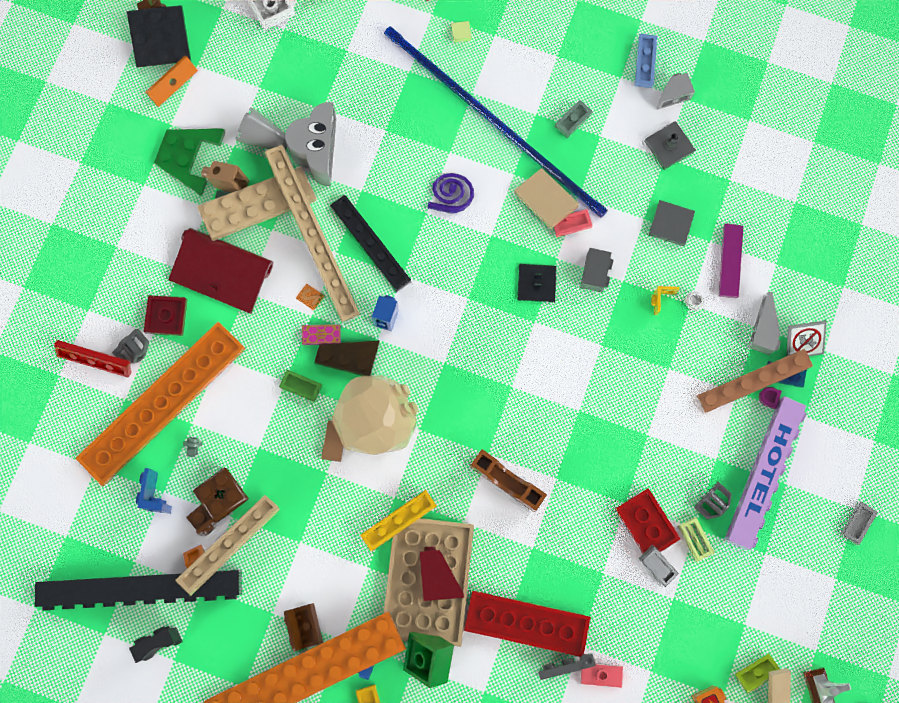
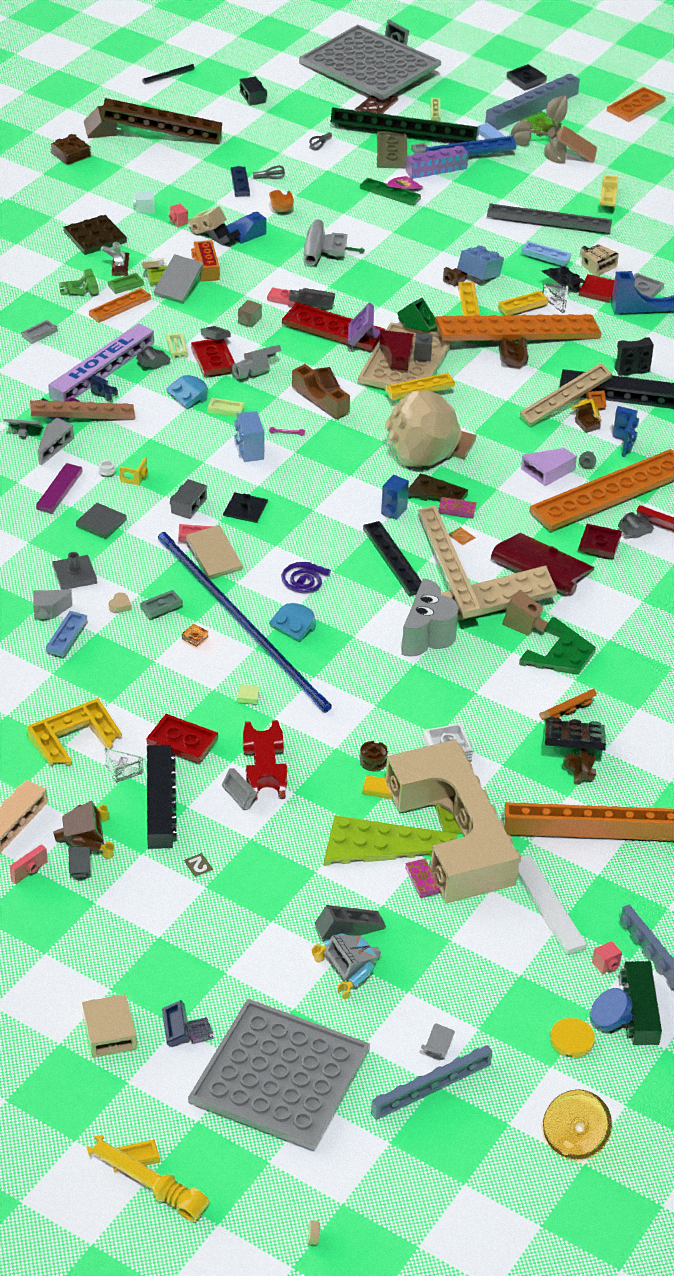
camera: 165 degrees left, 35 degrees down
reddish brown brick [193,467,249,522] -> none
light grey cone [235,107,287,150] -> none
bright green tile [279,370,322,402] -> none
none -> bright green piece [59,268,99,295]
none -> orange tile [88,288,151,323]
none -> dark blue plate [90,375,118,400]
none -> bright green tile [108,273,144,294]
none -> tan tile [108,592,132,613]
none -> light grey tile [153,254,204,304]
none -> dark azure slope [166,375,209,409]
none -> clear orange plate [181,623,209,647]
none -> yellowish green tile [207,398,245,417]
none -> light grey plate [232,345,281,380]
none -> medium blue brick [234,411,265,462]
none -> dark tan brick [238,300,262,328]
none -> dark pink hinge [269,426,305,436]
none -> dark azure slope [269,603,316,643]
none -> reddish brown tile [314,367,340,392]
none -> medium lavender tile [348,302,380,346]
none -> dark grey brick [414,333,433,361]
none -> lavender slope [521,448,577,486]
none -> yellow bracket [571,399,602,421]

